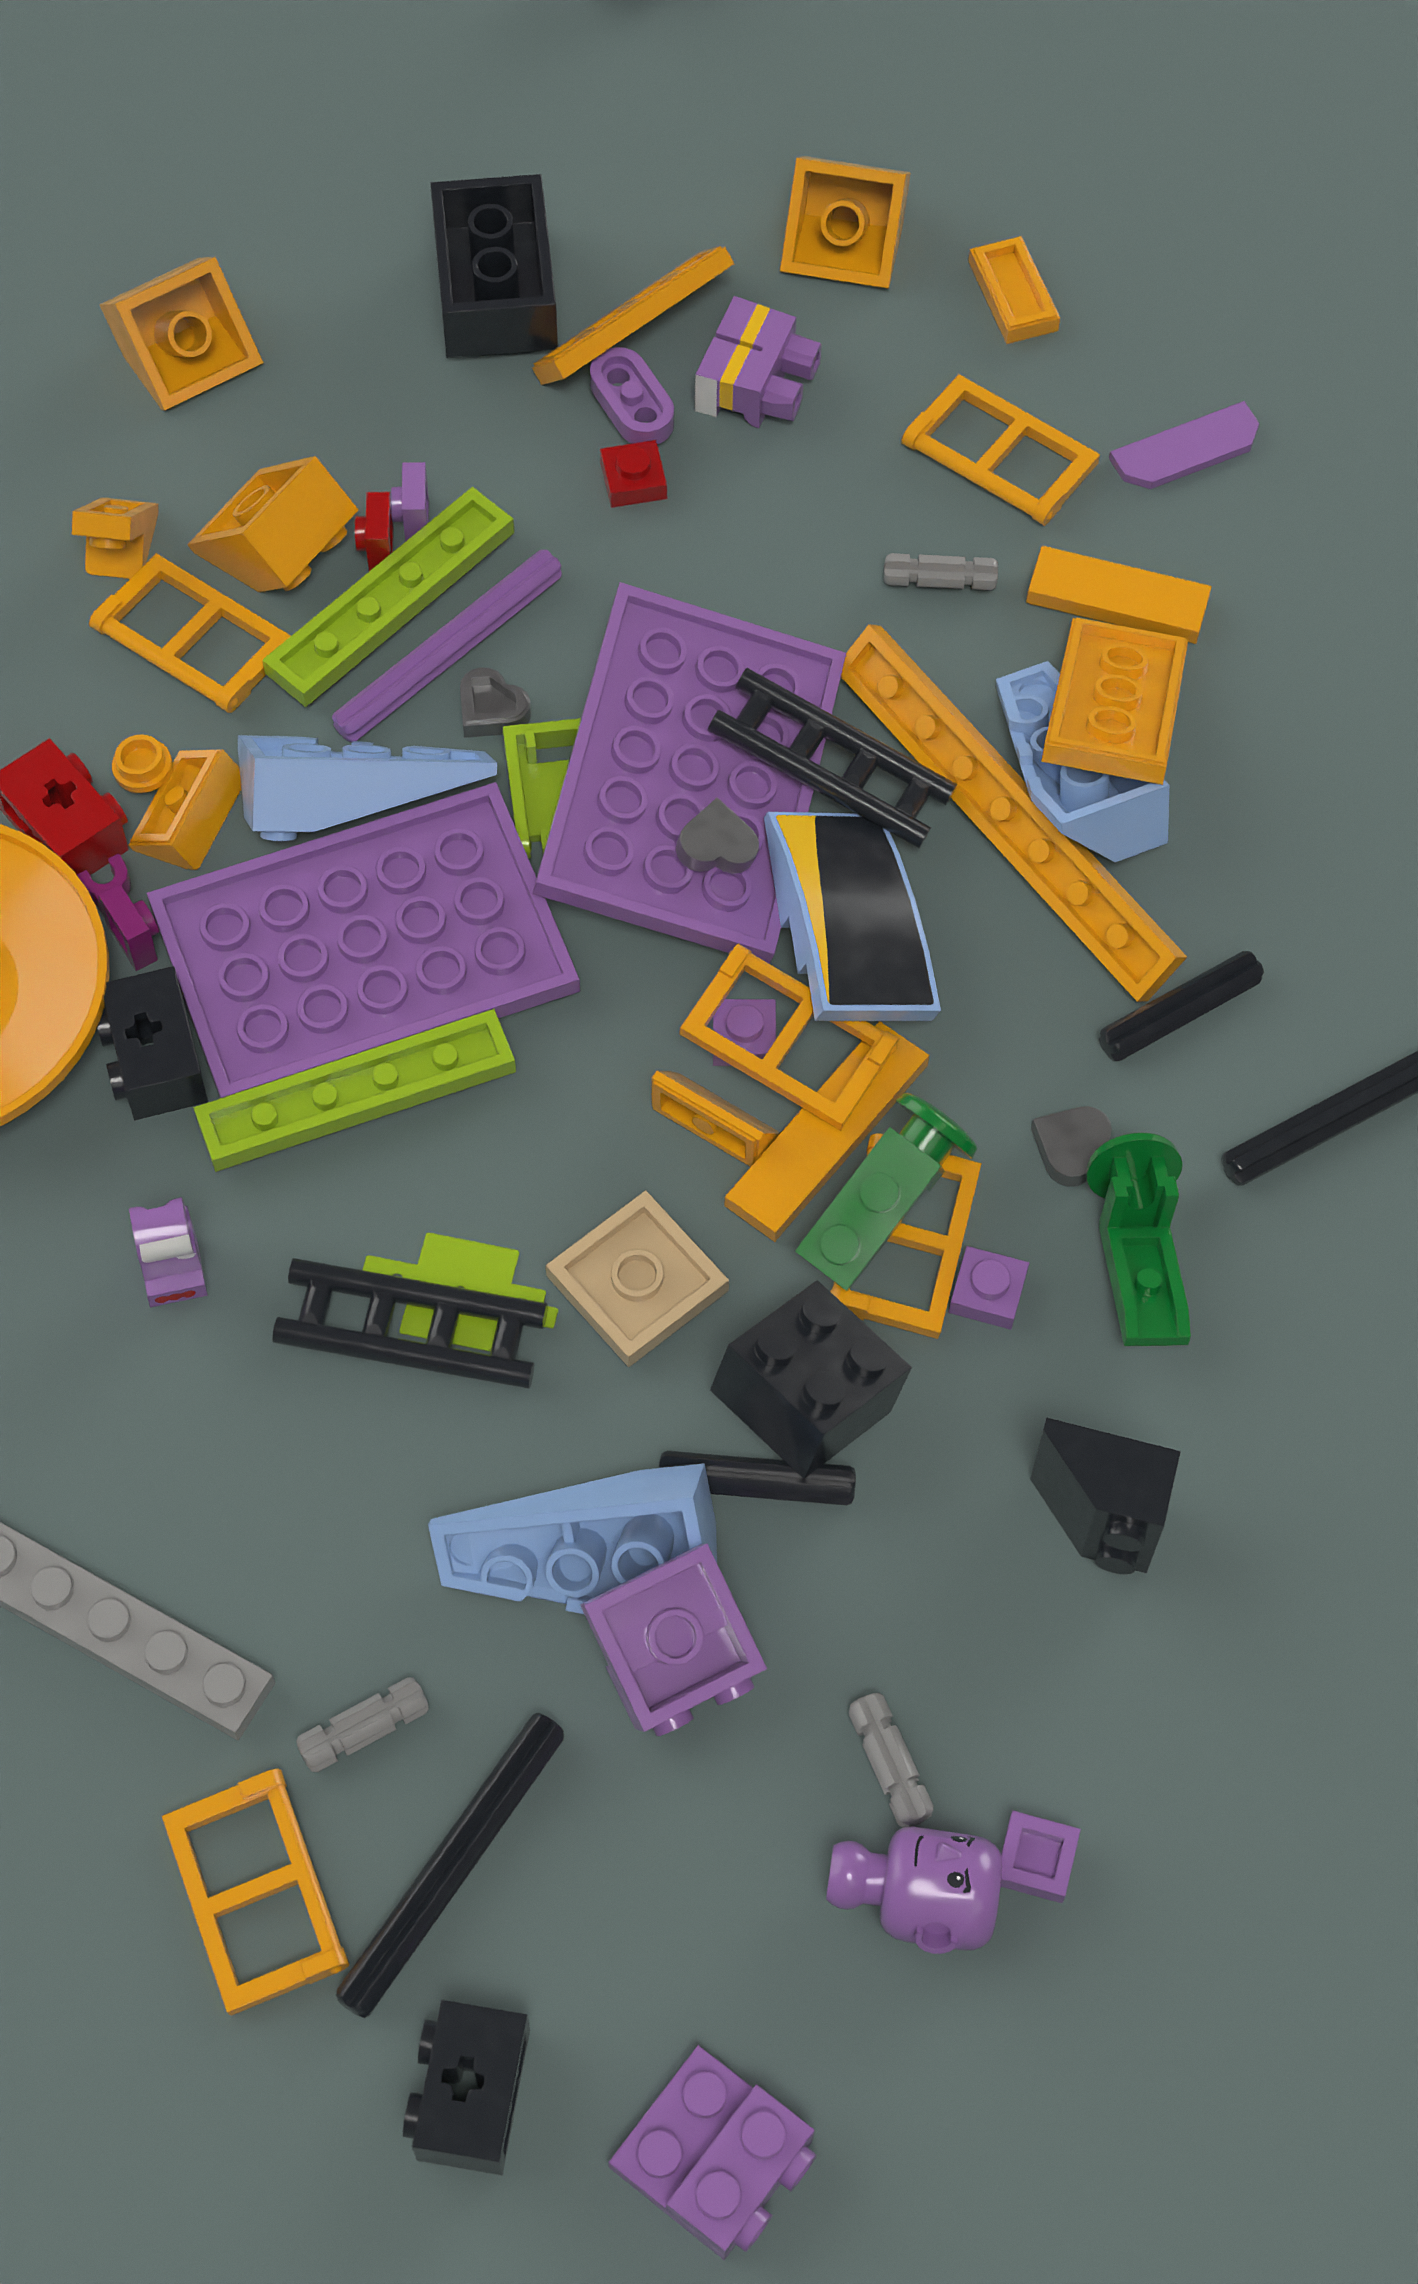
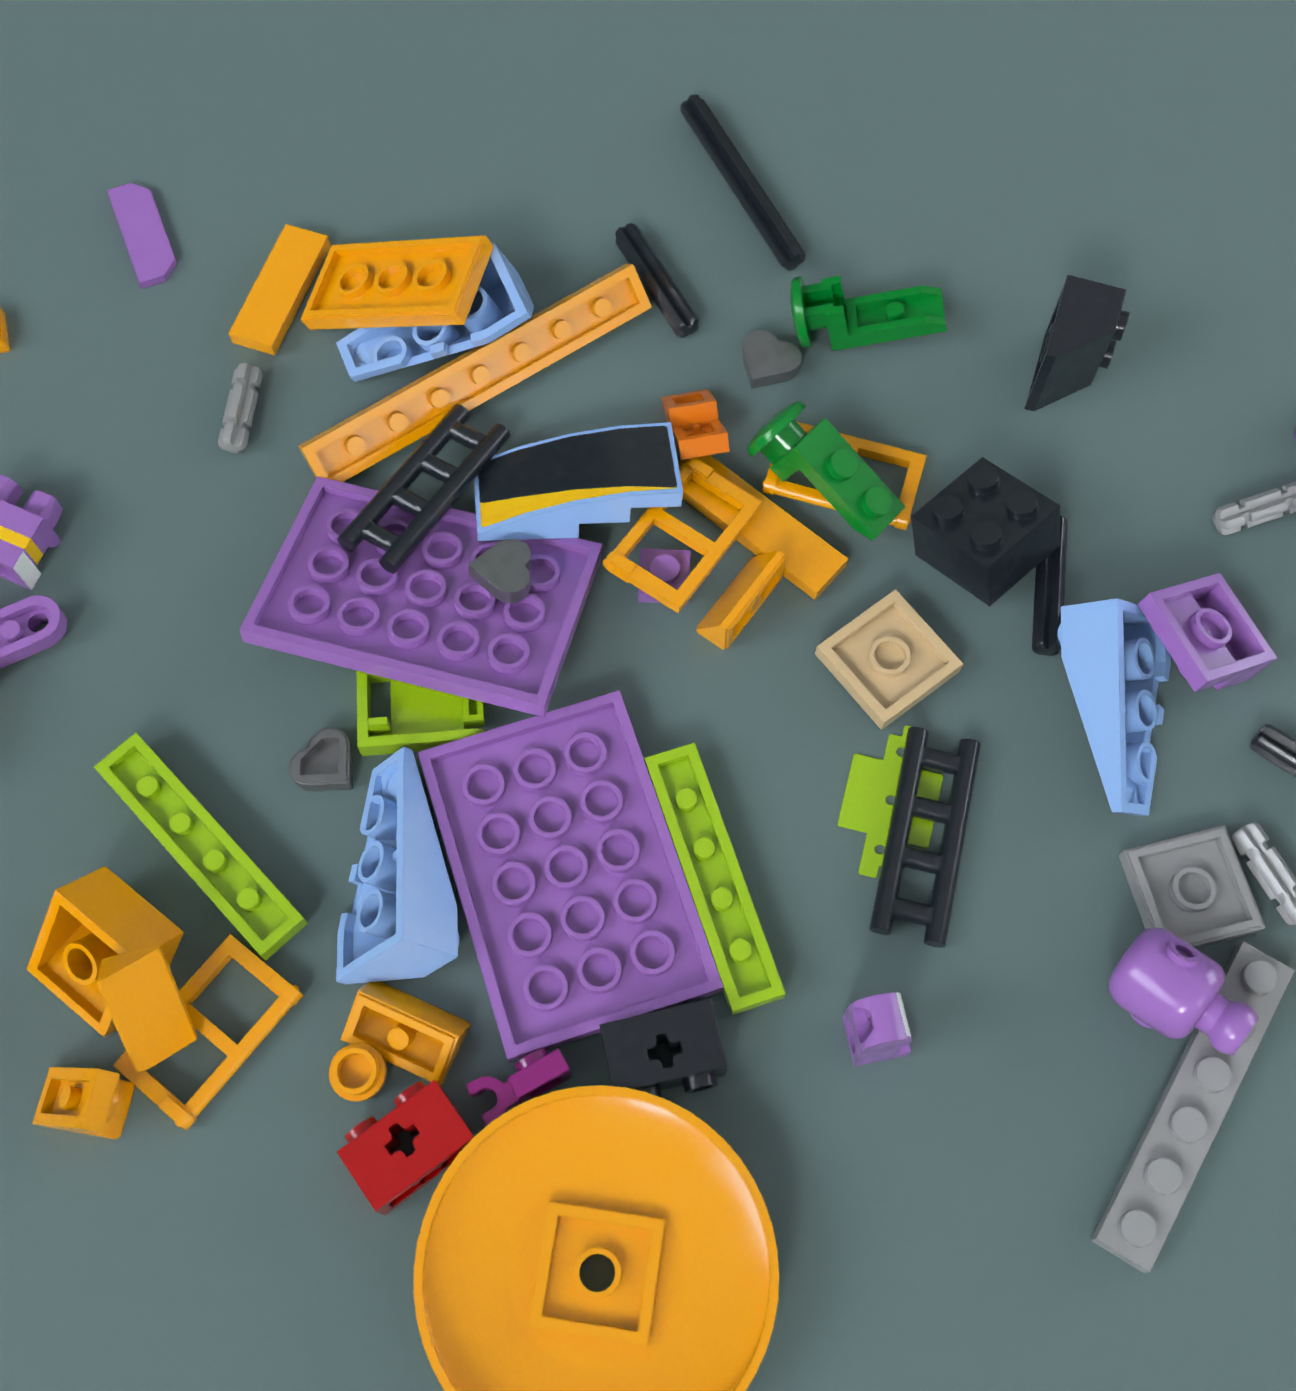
camera: 85 degrees left, 5 degrees up
medium lavender axle [332,549,562,742] -> none
red plate [355,492,394,571] -> none
medium lavender plate [391,462,429,542] -> none
red plate [600,440,667,508] -> none
light orange window [901,374,1100,526] -> none
medium lavender plate [949,1246,1029,1330] -> none
none -> light orange slope [97,944,197,1073]
none -> orange slope [661,389,730,460]
none -> medium lavender piece [1108,927,1259,1055]
none -> light grey tile [1118,825,1266,948]

